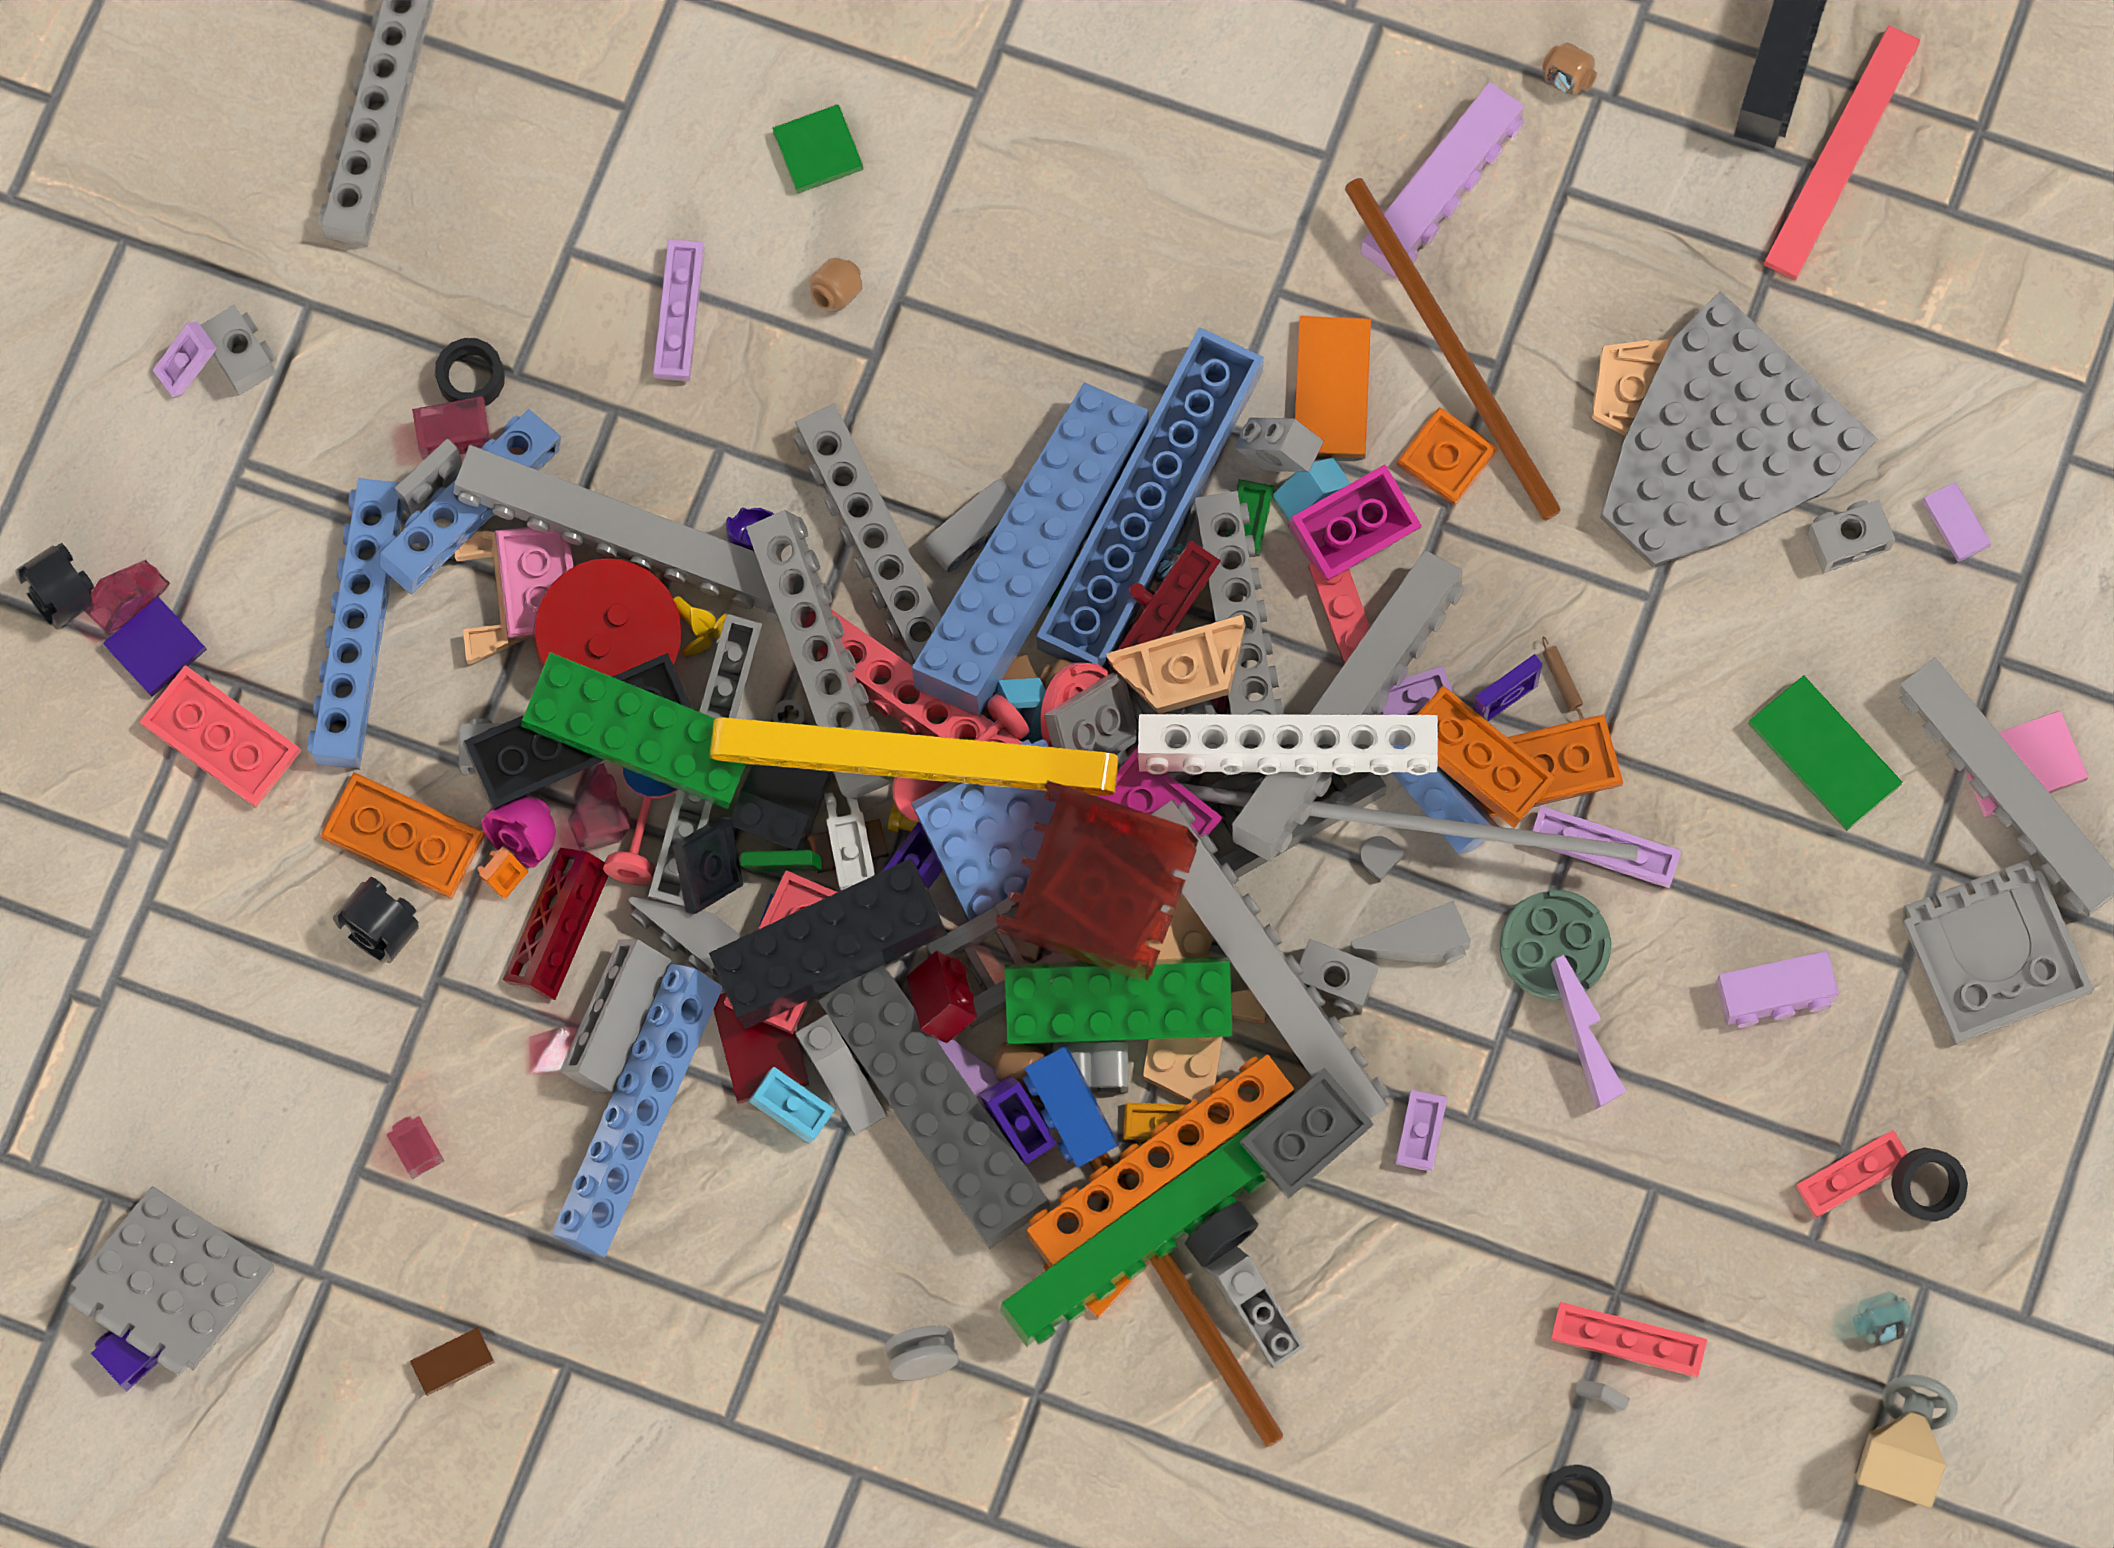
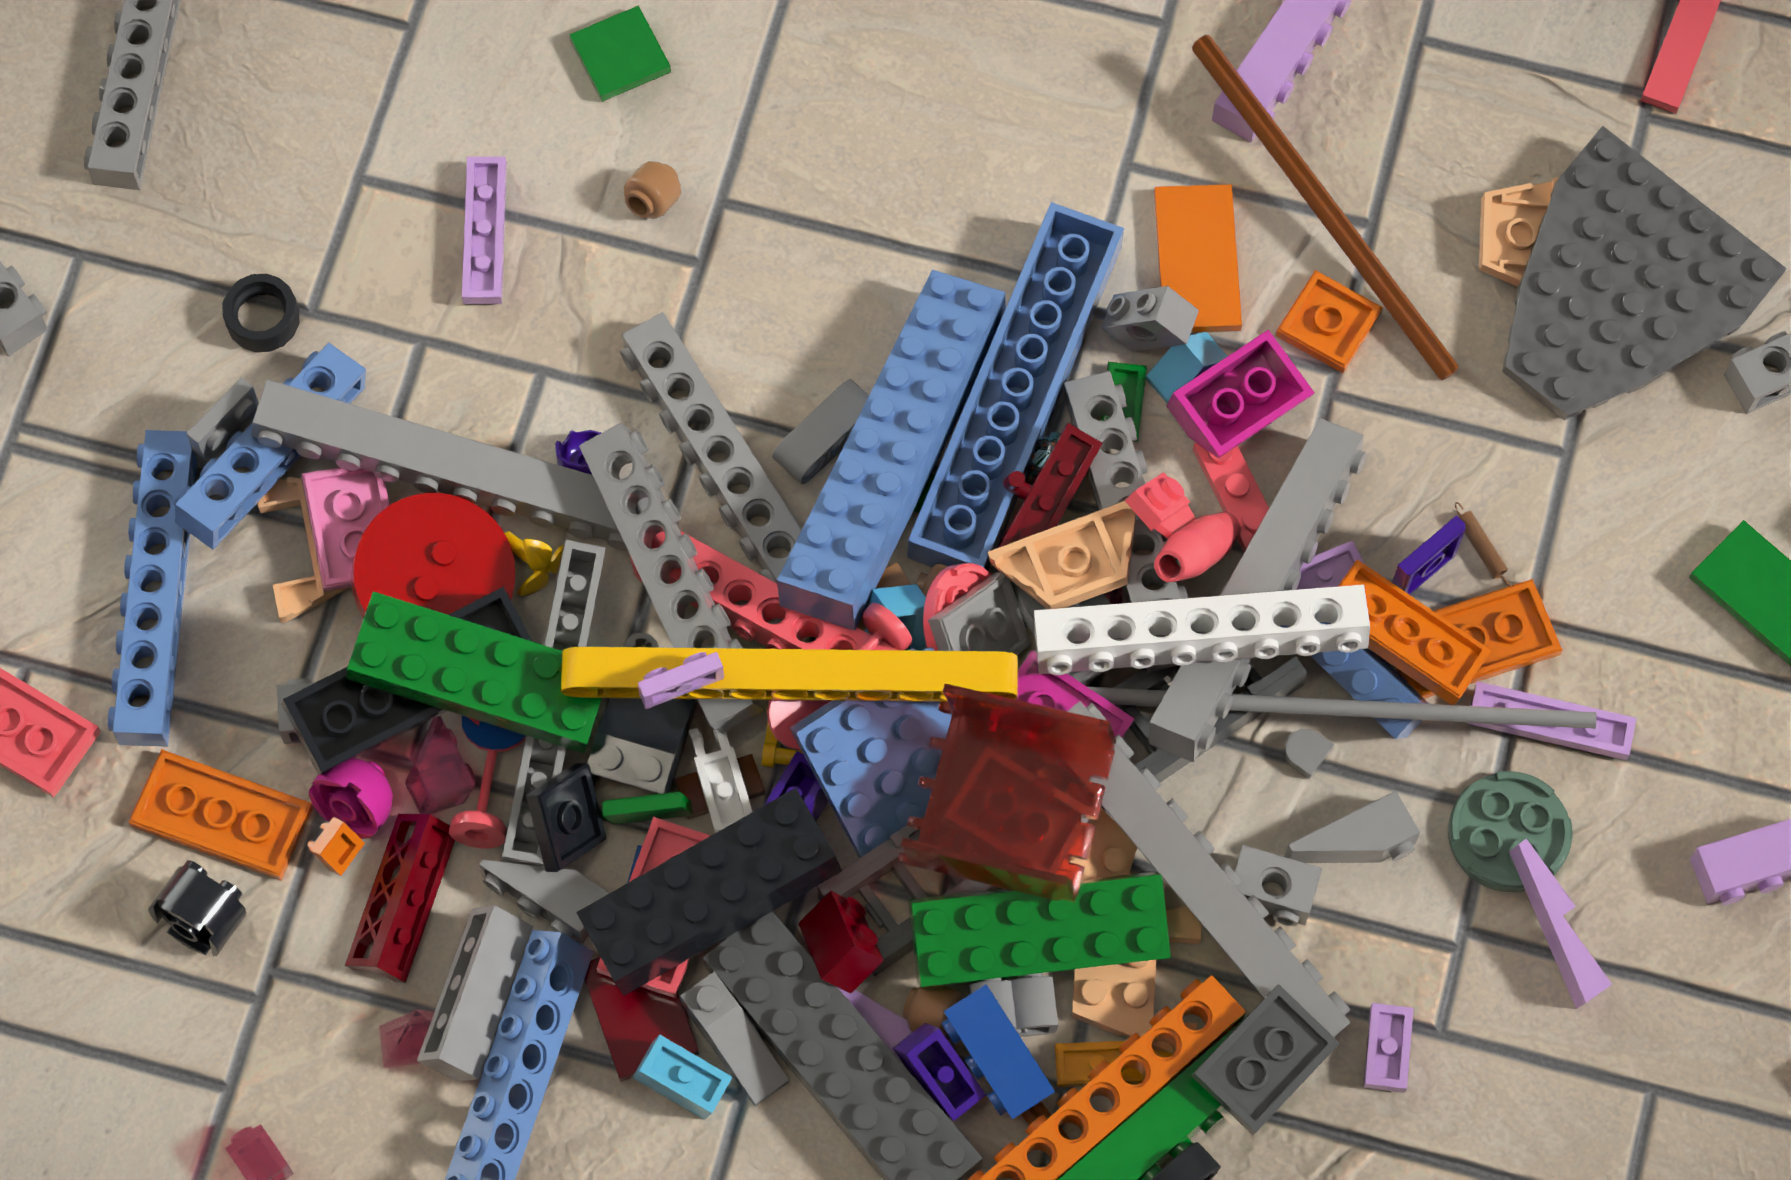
camera: 10 degrees left, 5 degrees down
clear pink brick [412,396,492,461] -> none
none -> lavender plate [638,652,724,709]
none -> coral plate [1124,472,1241,582]

